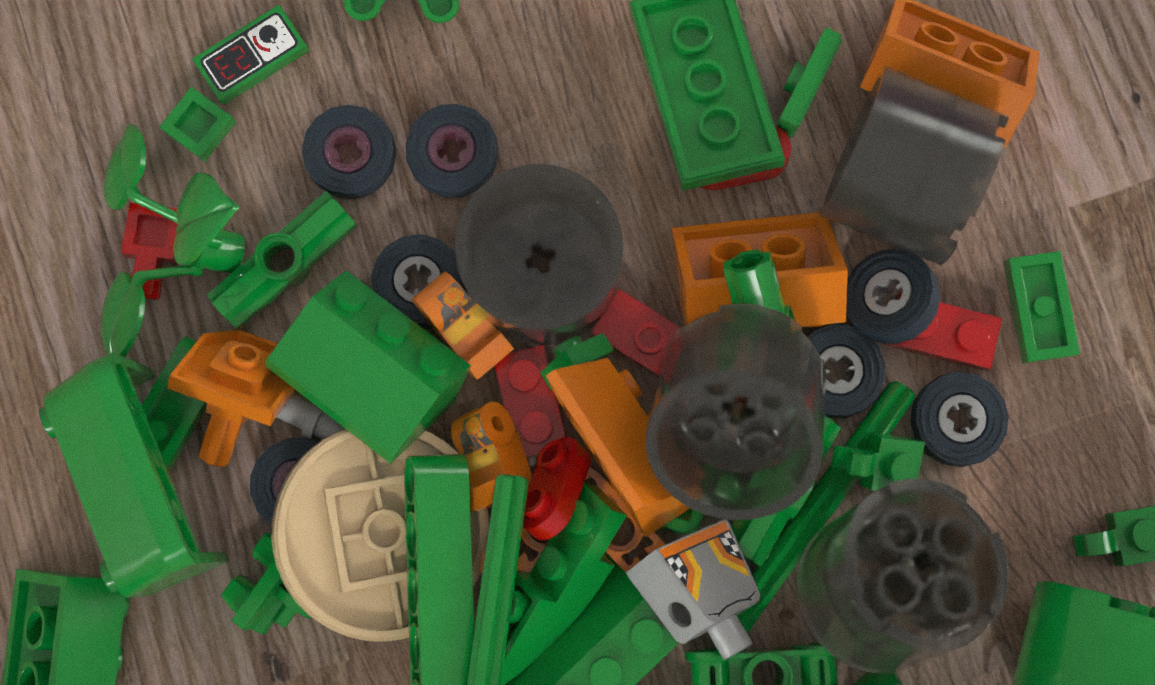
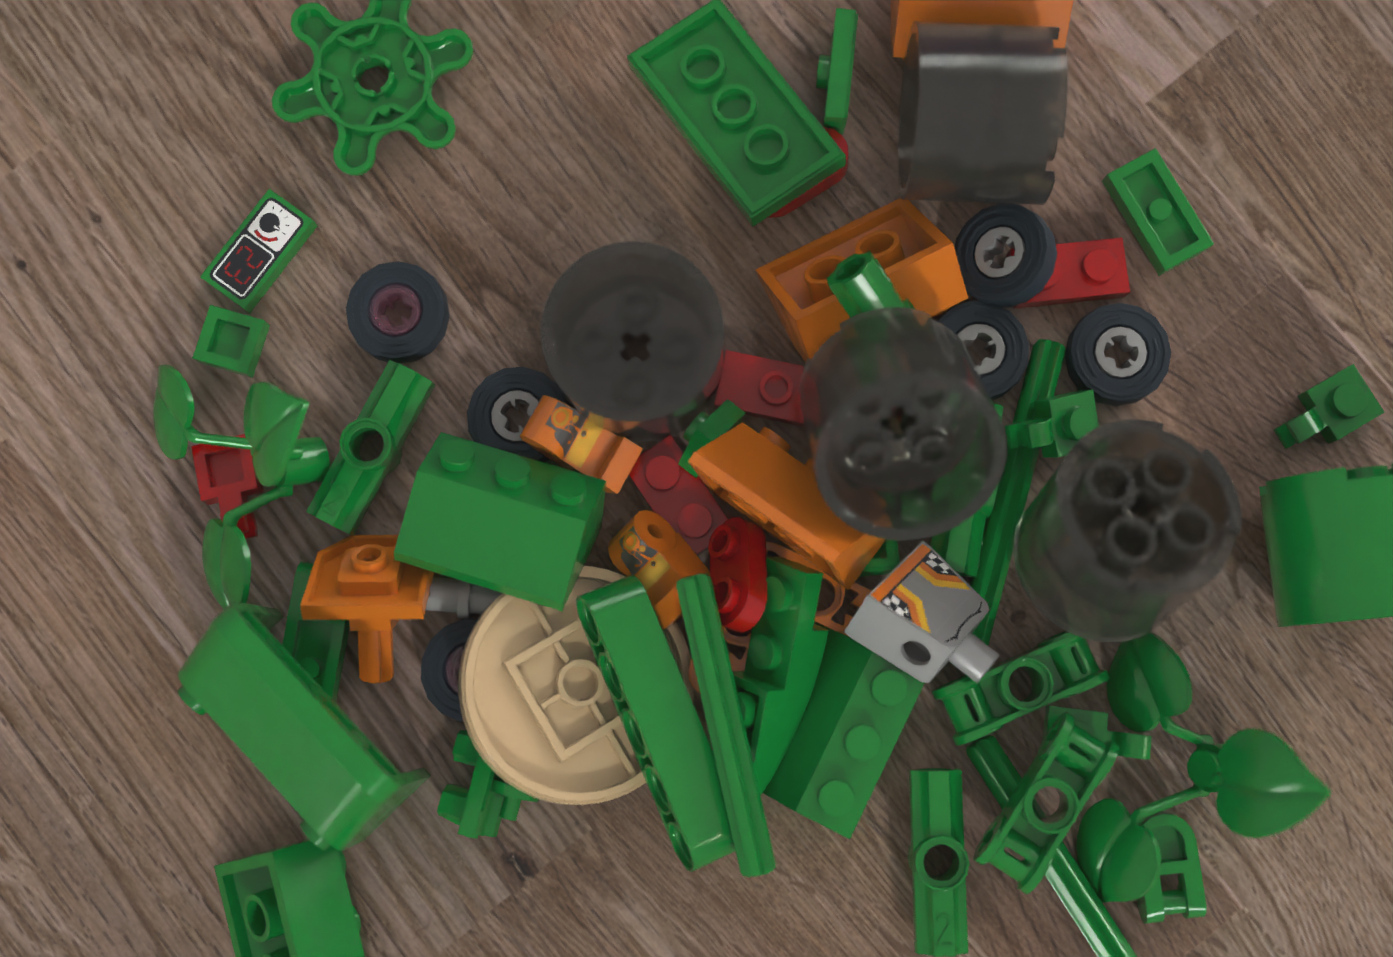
camera: 15 degrees left, 0 degrees up
black bush [406,104,499,198] -> none

